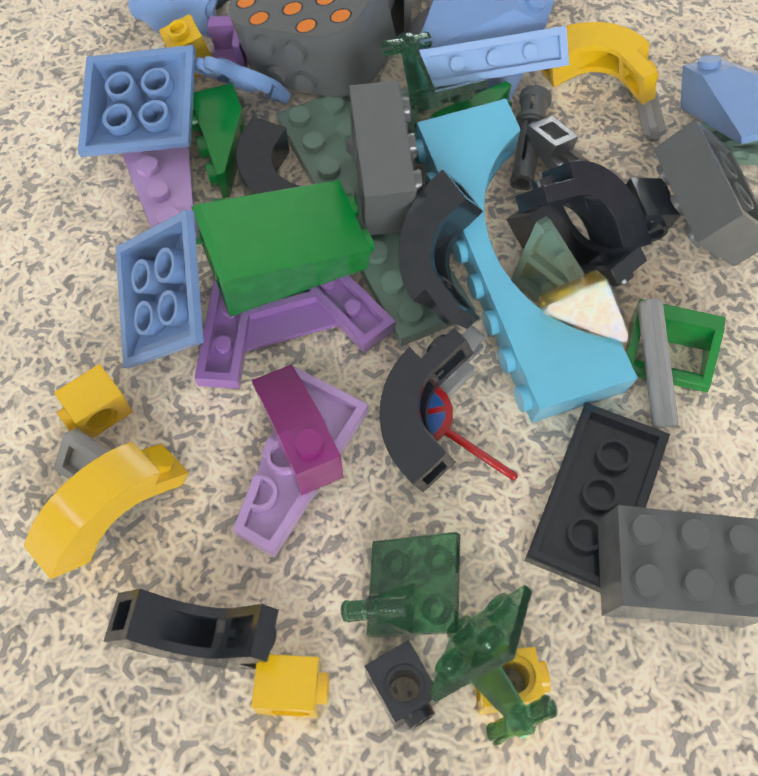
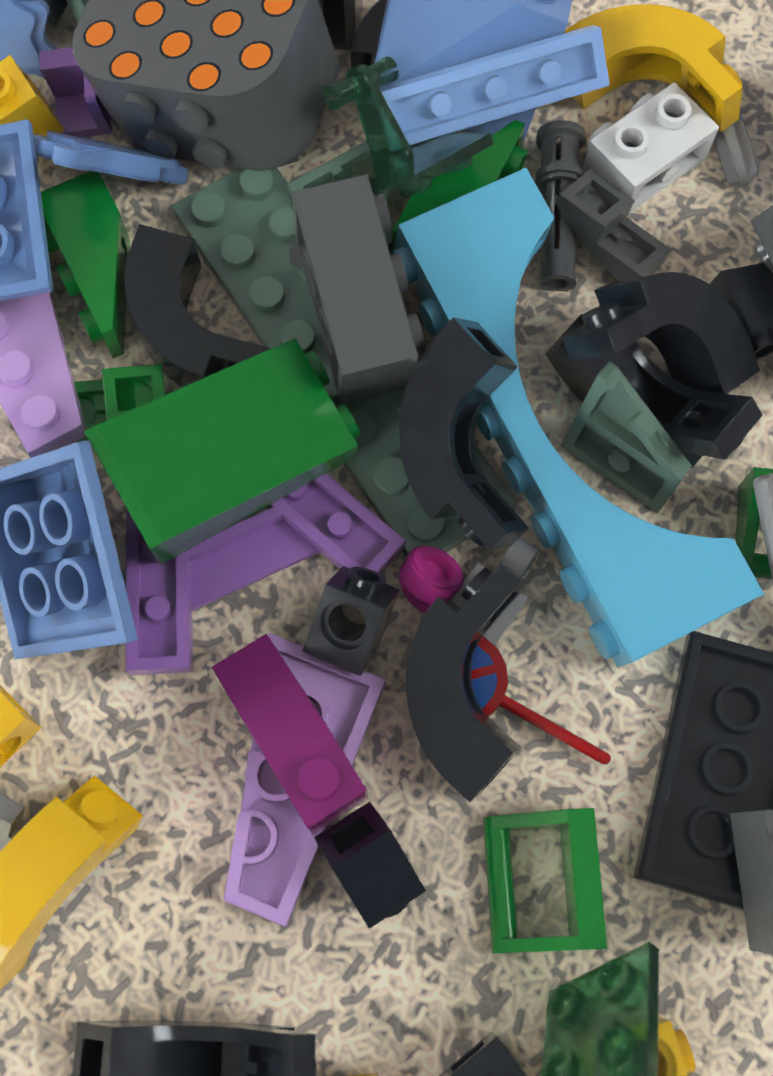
camera: 10 degrees left, 10 degrees up
clear green plate [341,532,461,638] -> none
clear yellow slope [537,270,629,342] -> none
none -> black brick [302,566,400,676]
none -> black brick [314,801,426,929]
none -> dark pink tile [399,545,464,613]
none -> green tile [483,808,607,953]
none -> white brick [583,82,719,213]

